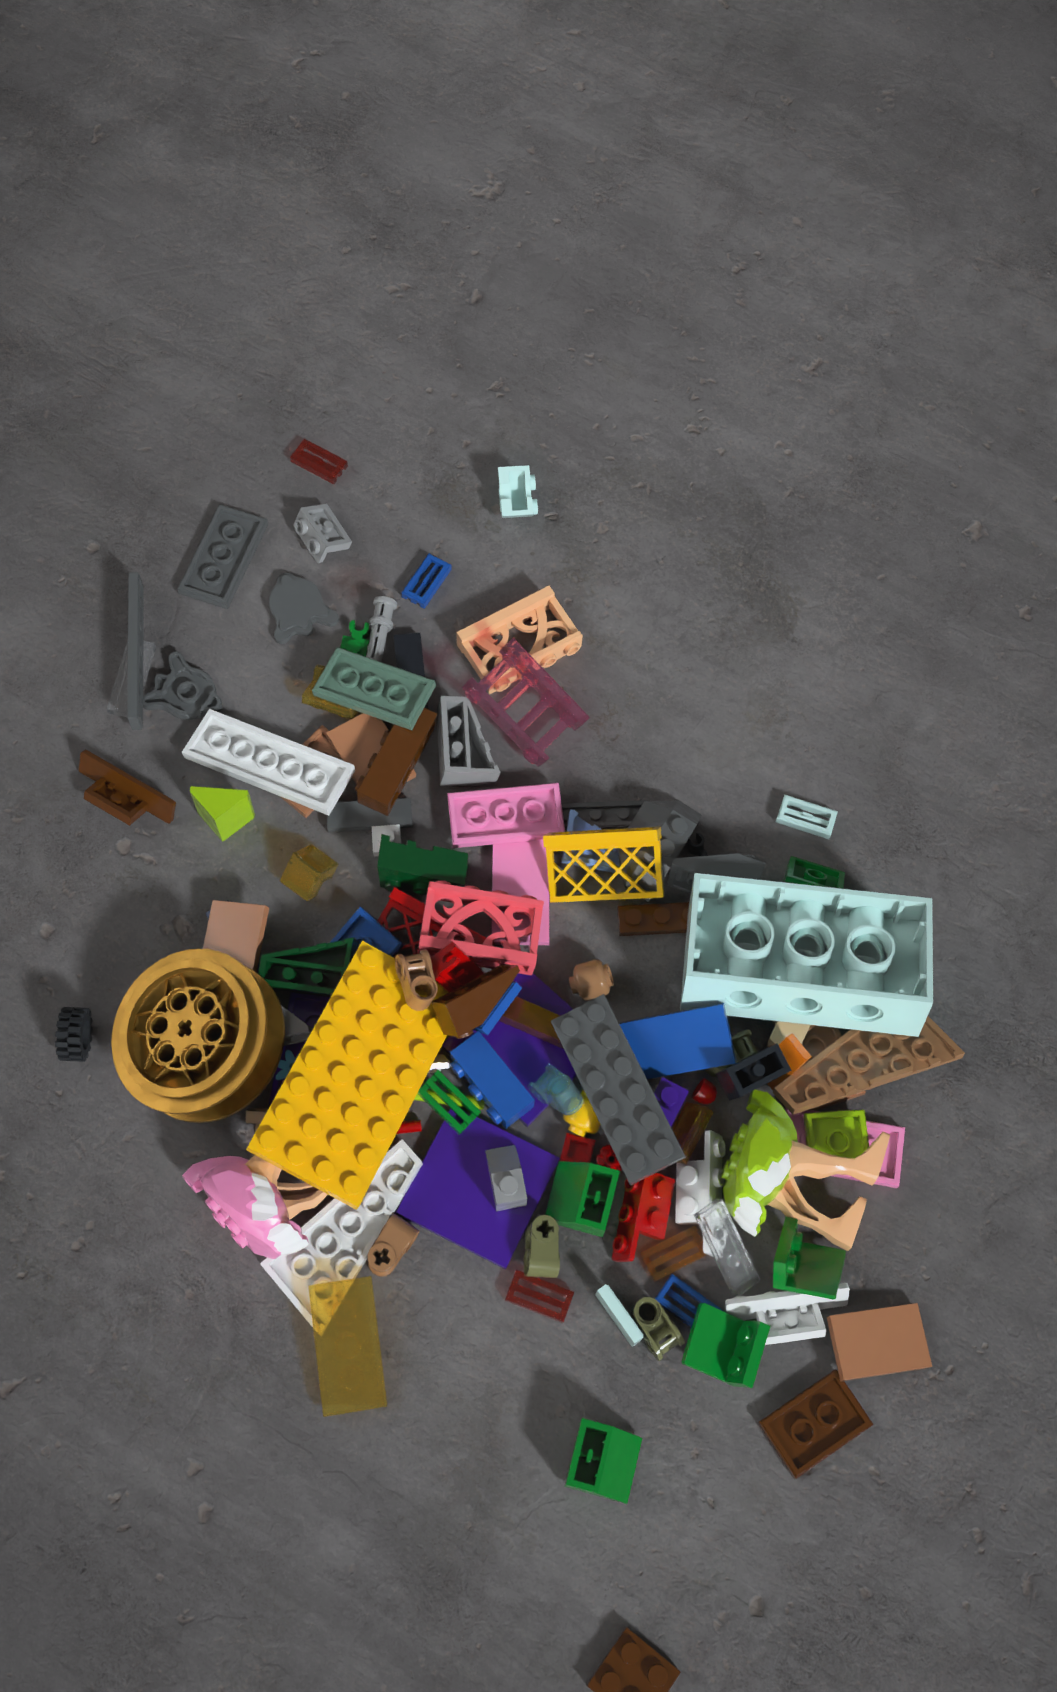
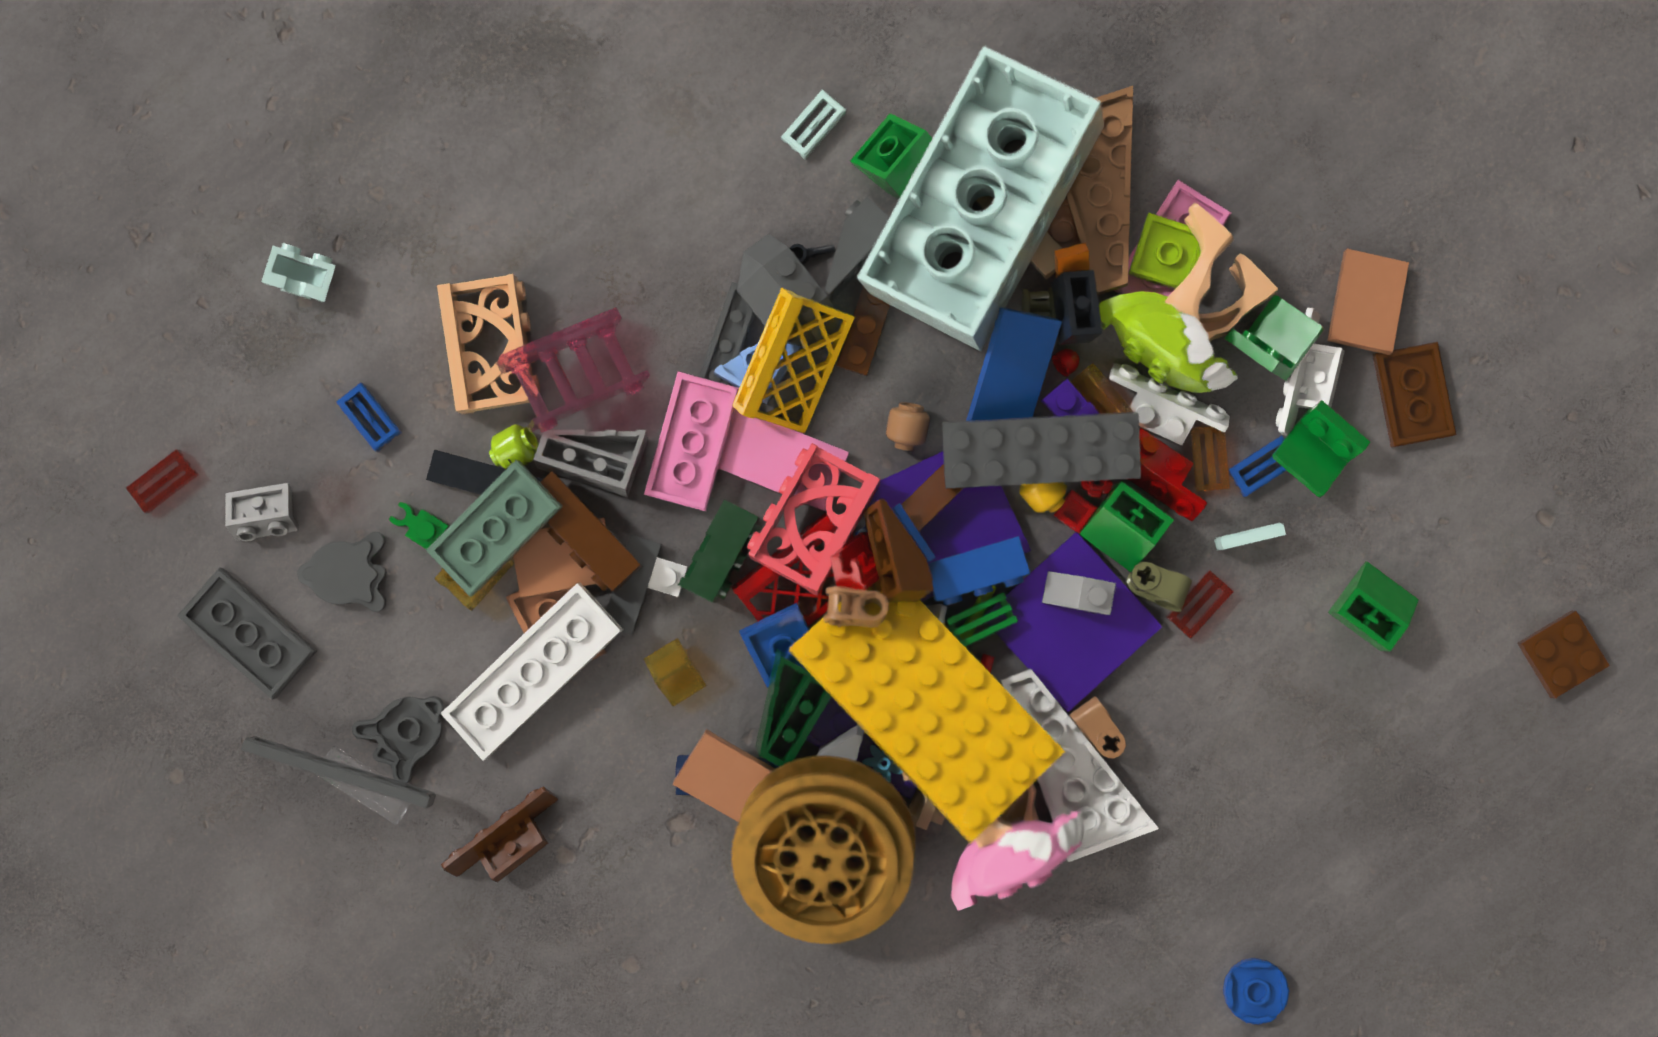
camera: 55 degrees left, 20 degrees up
black tyre [55,1007,93,1062] -> none
lime slope [190,786,255,842] -> none
clear yellow tile [308,1276,387,1417] -> none
light grey pin [366,596,397,662] -> none
clear light blue piece [527,1064,584,1115] -> none
olive piece [631,1297,685,1361] -> none
clear tile [694,1199,761,1297] -> none
none -> lime head [489,424,539,469]
none -> blue tile [1223,958,1289,1025]

